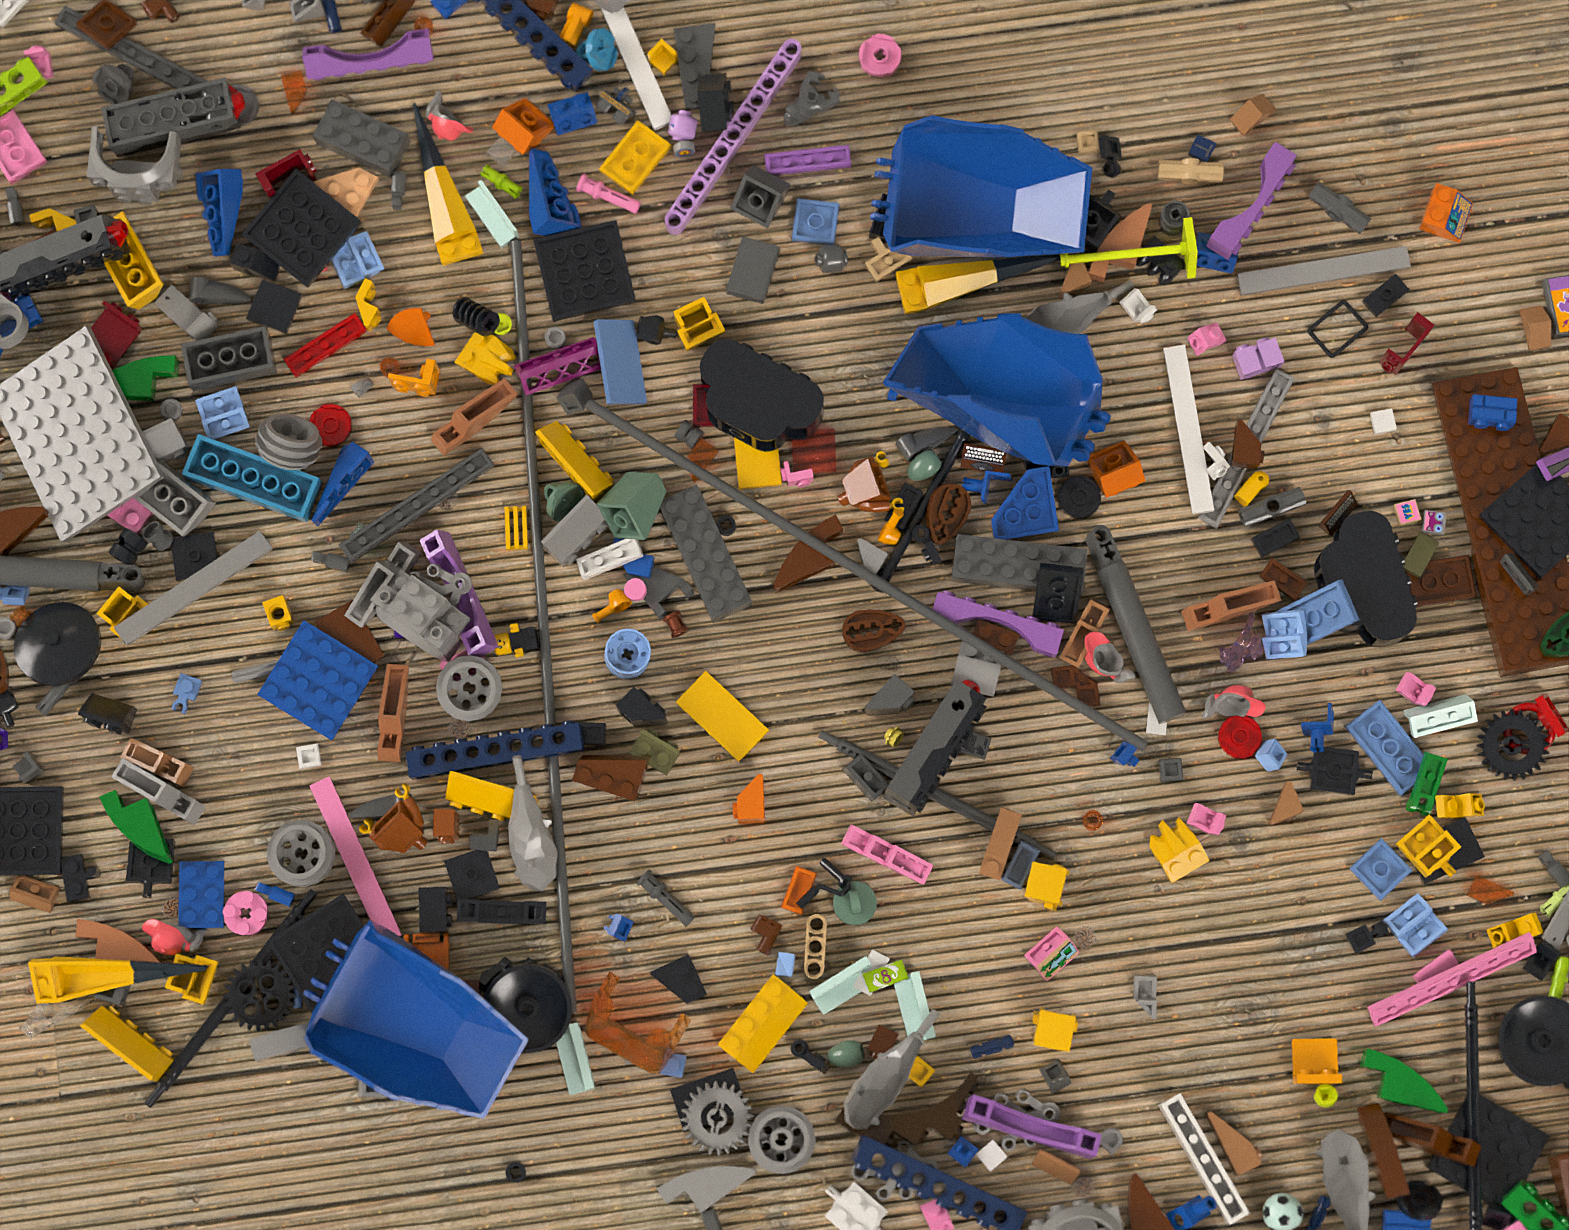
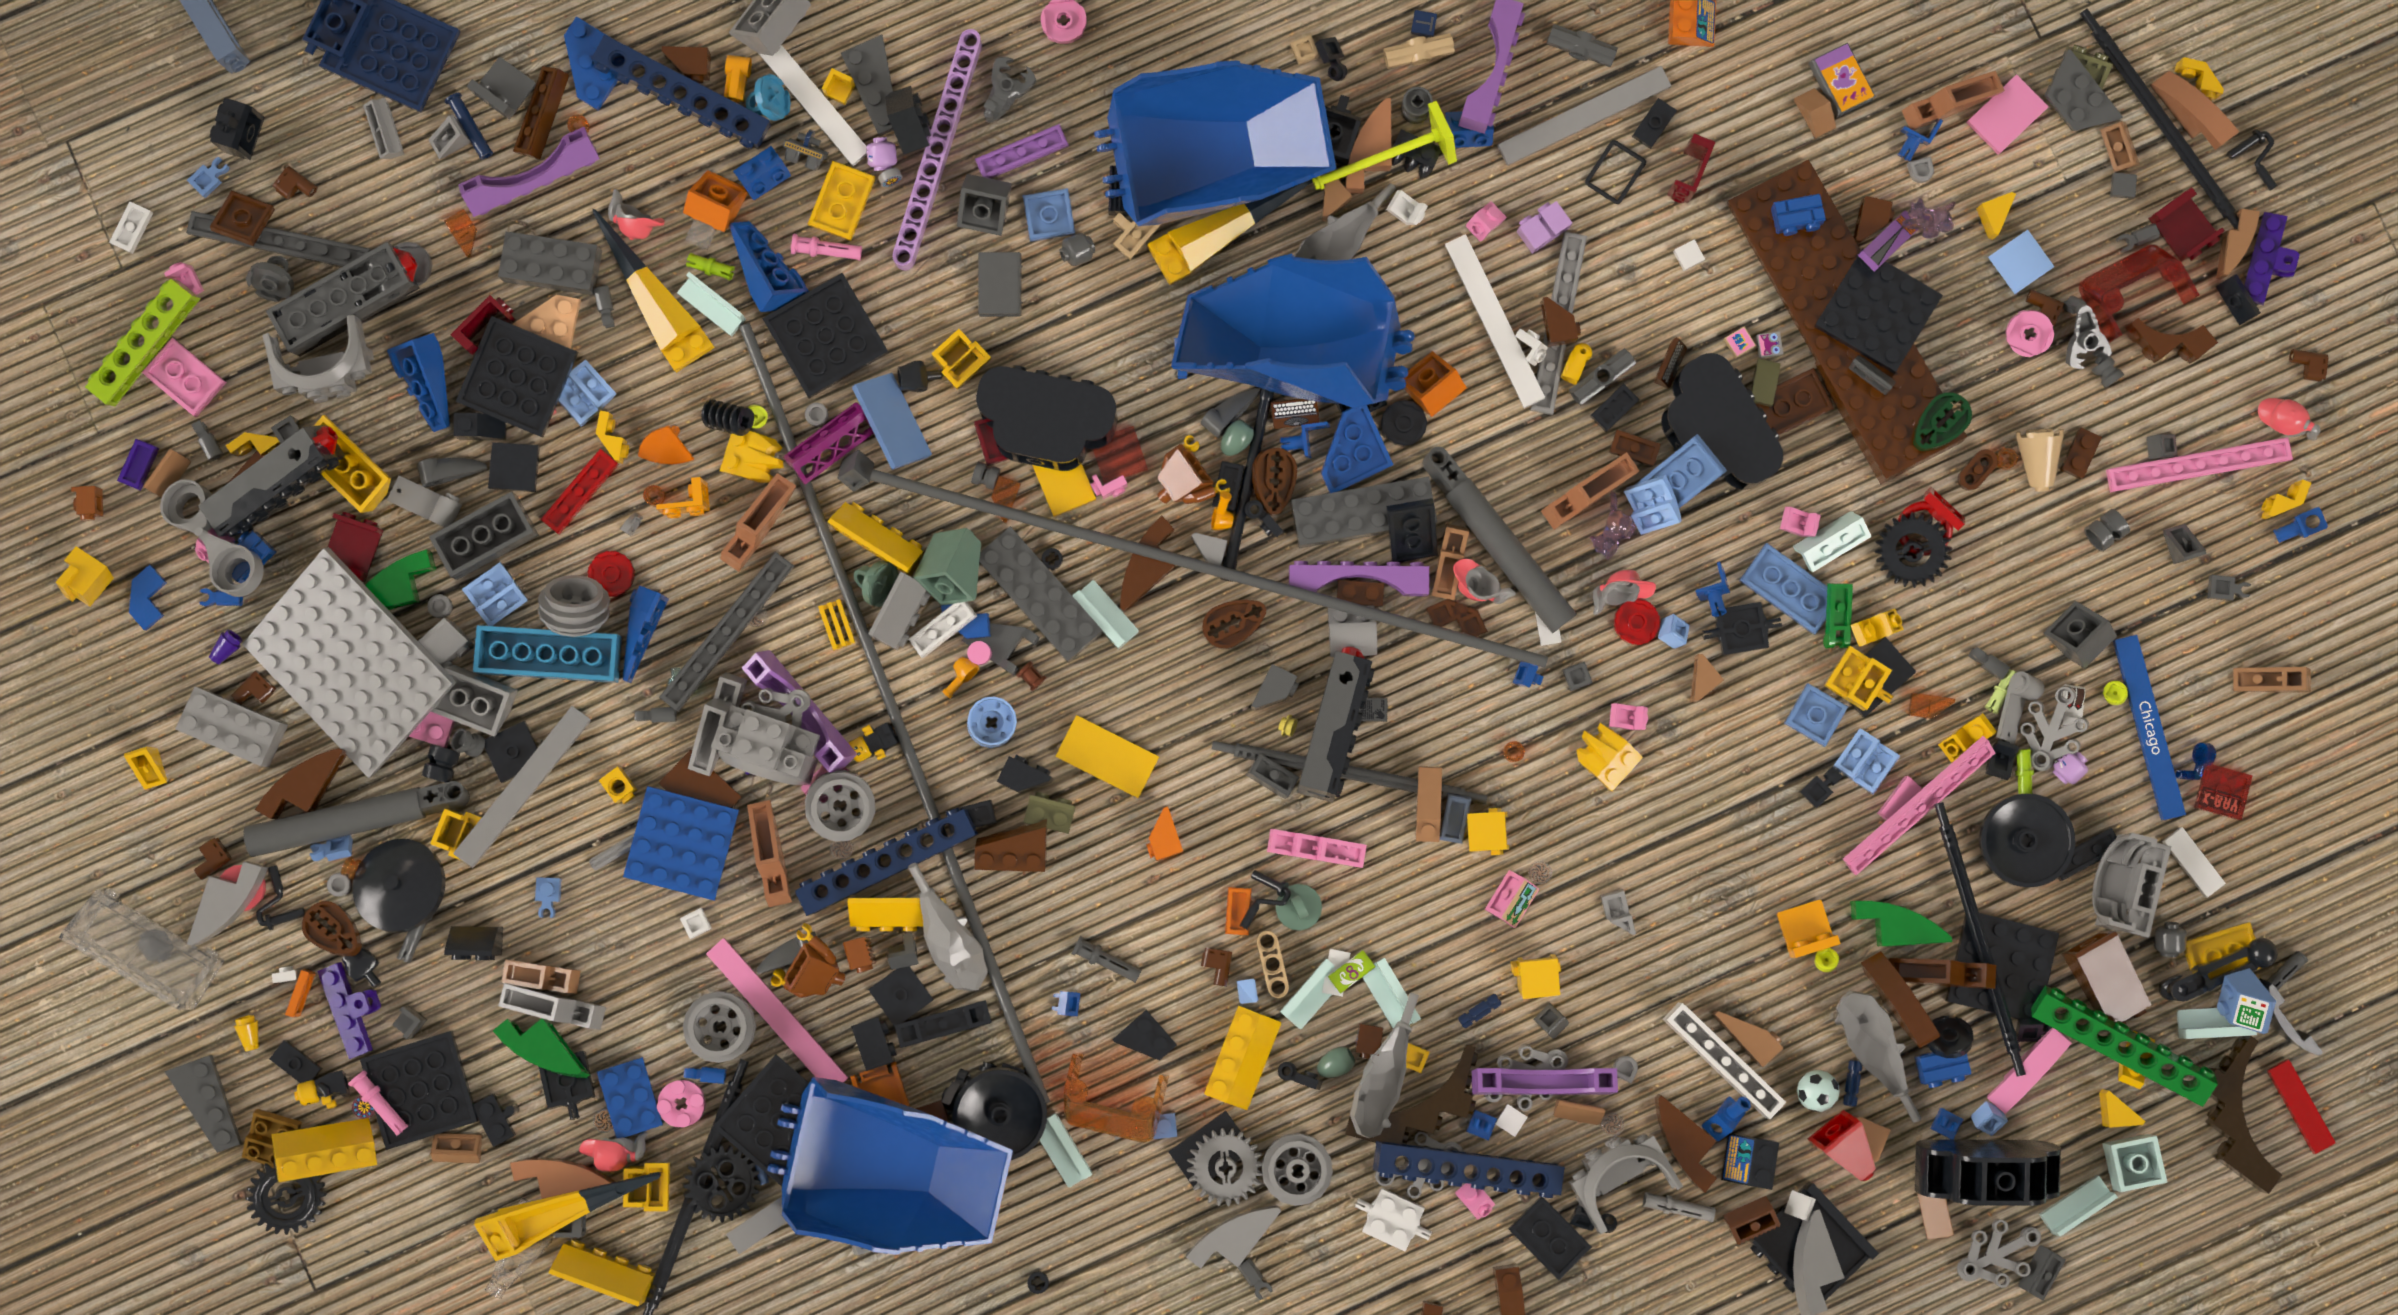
camera: 25 degrees left, 5 degrees up
none -> light aqua panel [1072,580,1139,650]

